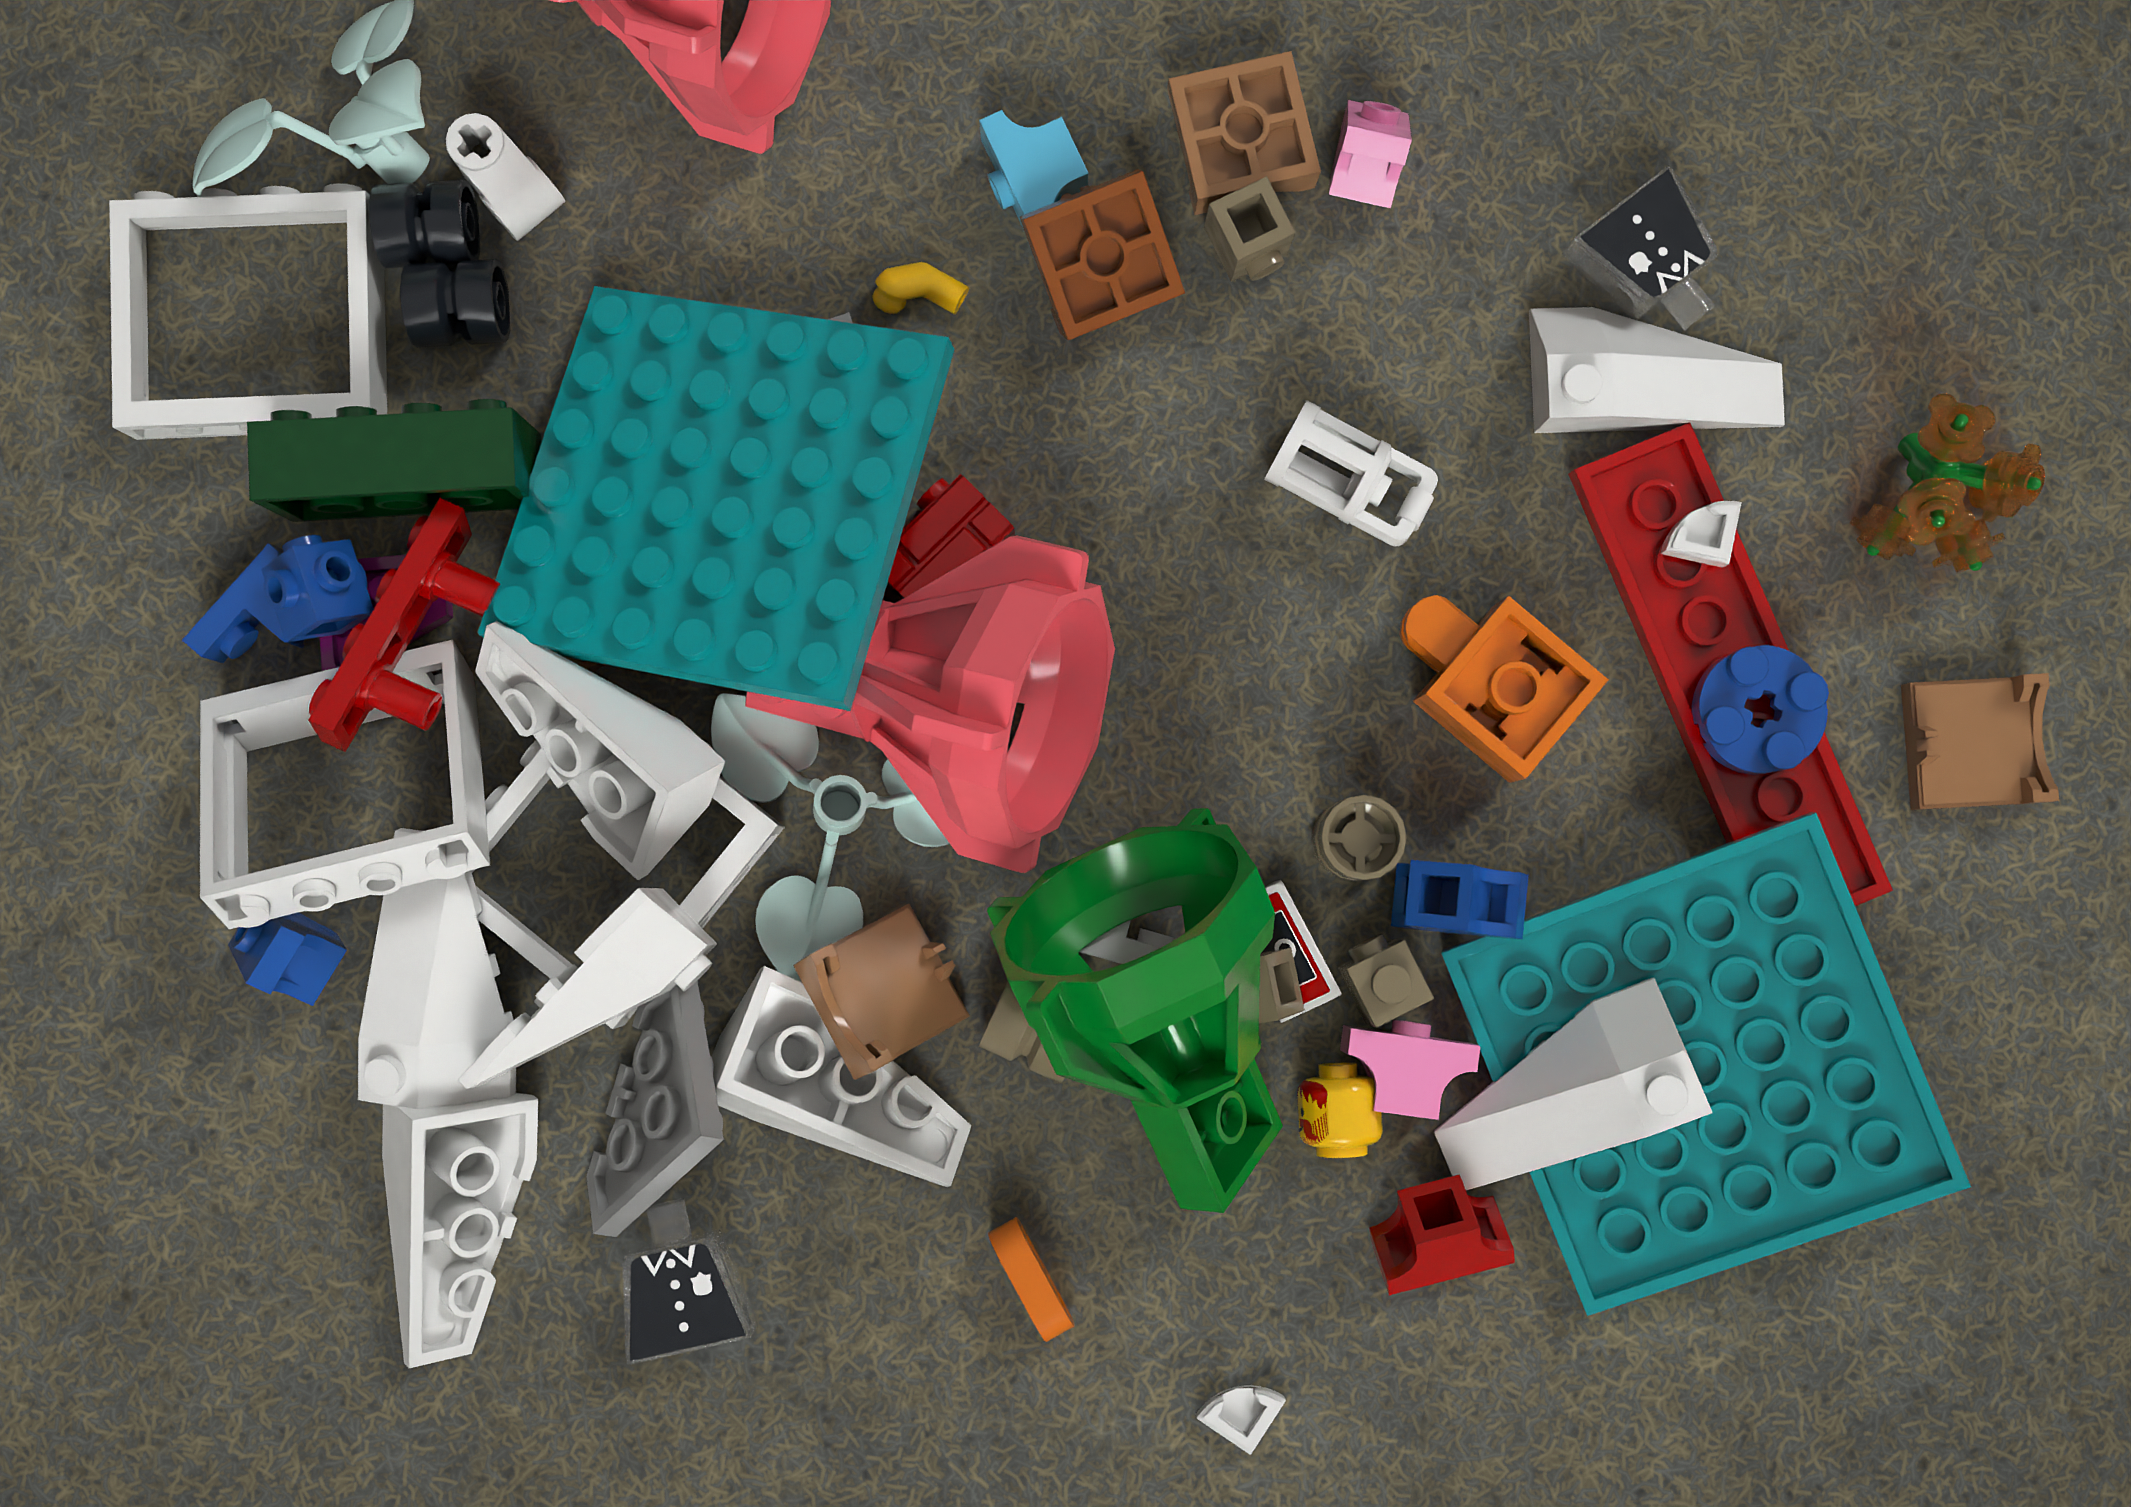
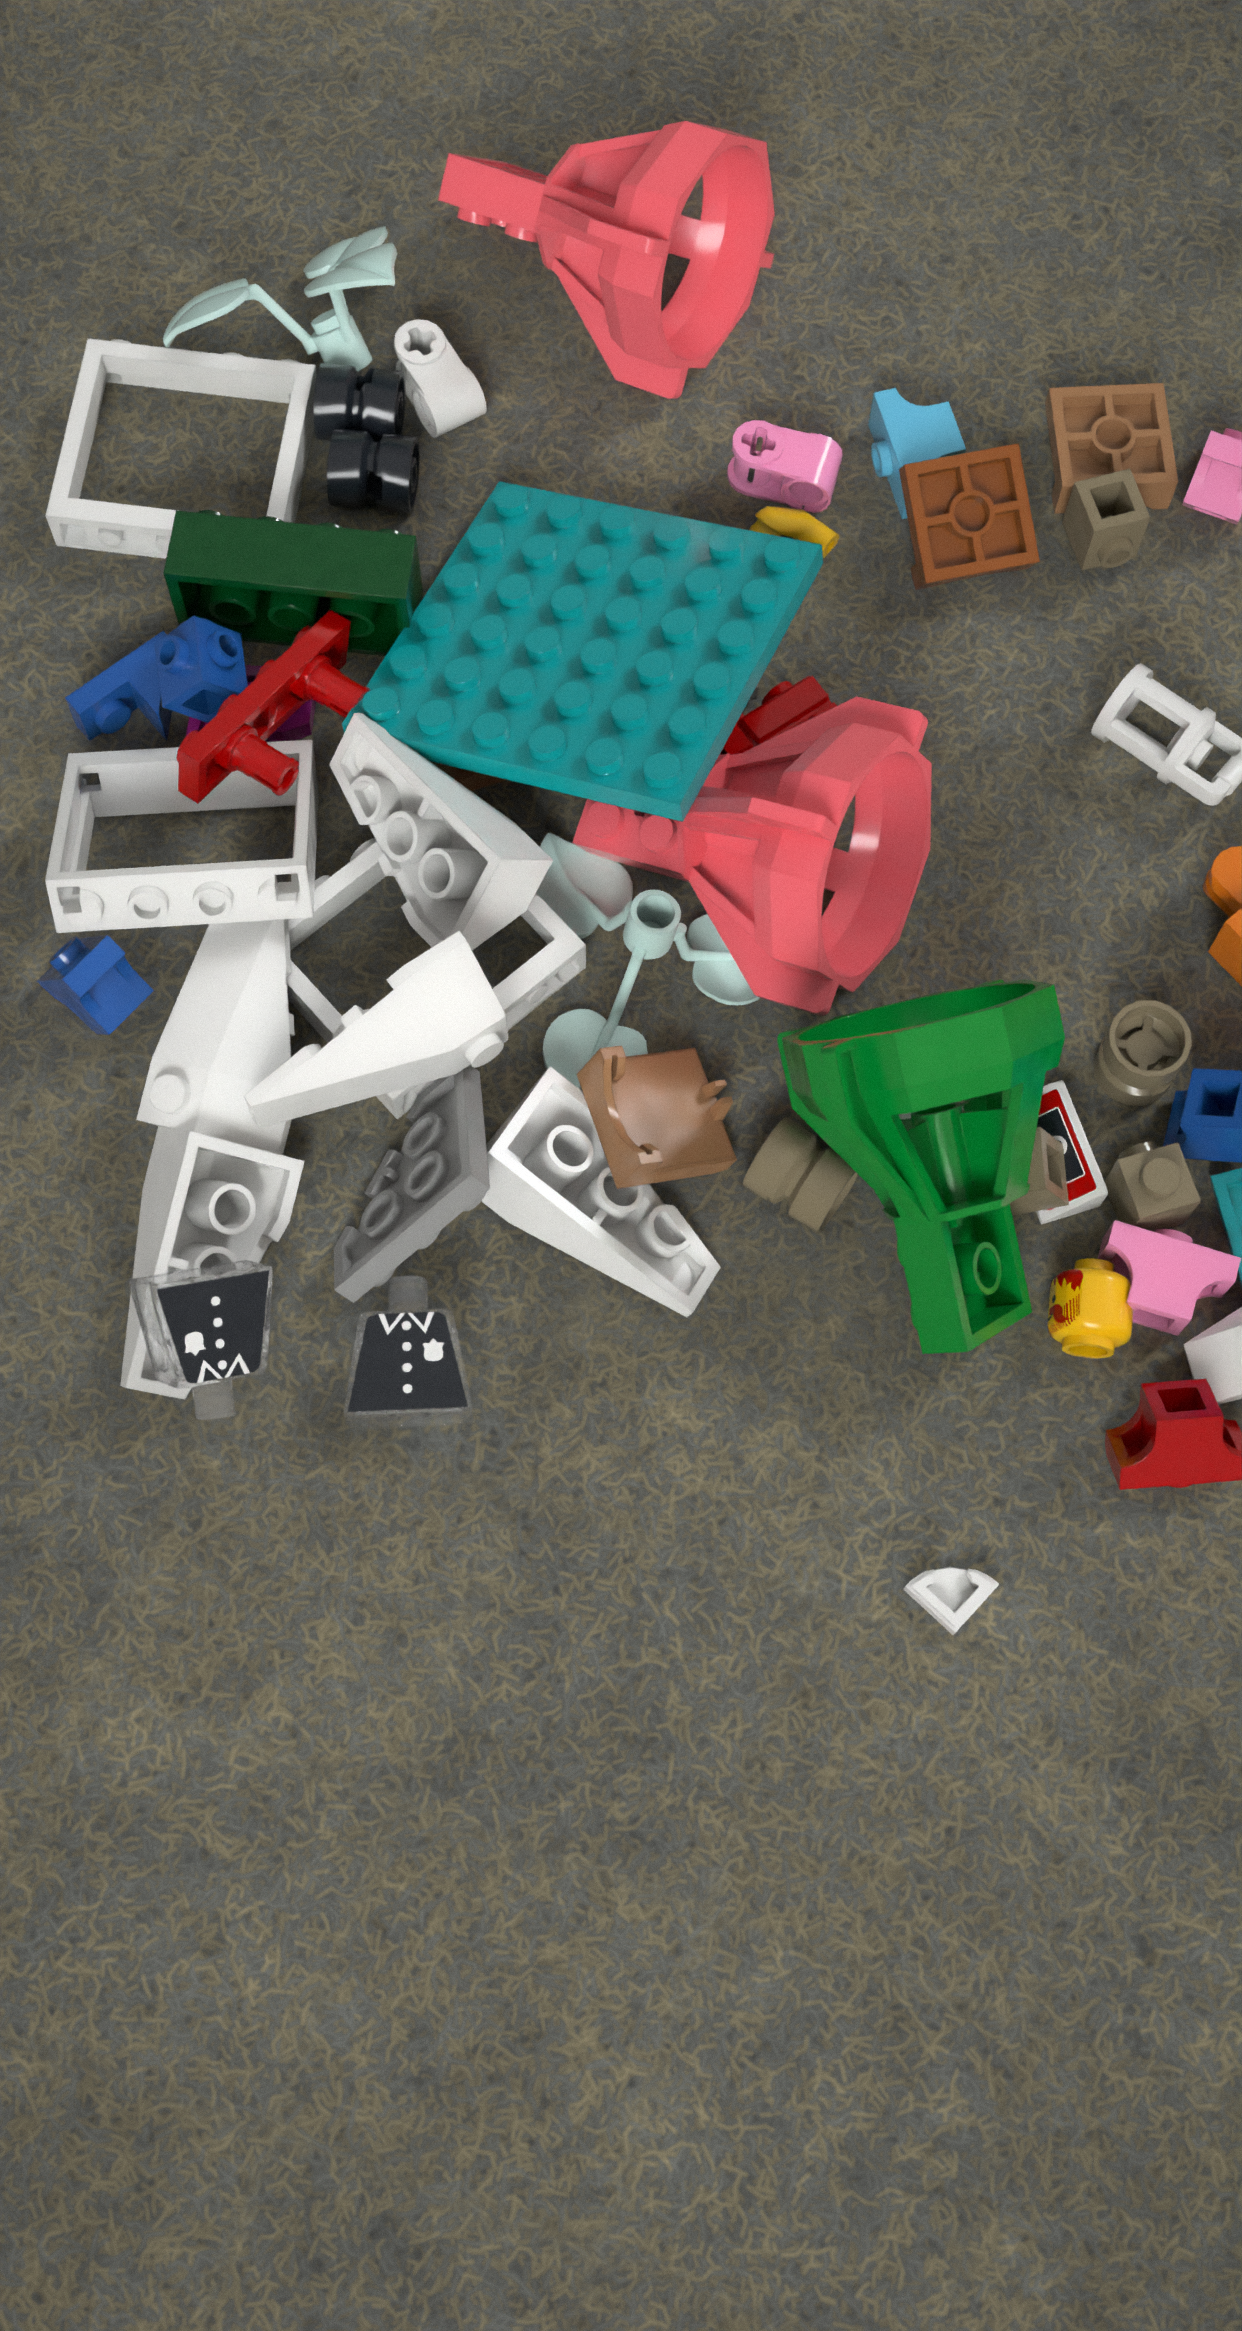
camera: 15 degrees right, 15 degrees down
orange beam [988,1217,1075,1342] -> none
none -> torso [129,1260,273,1420]
none -> bright pink piece [727,420,842,513]

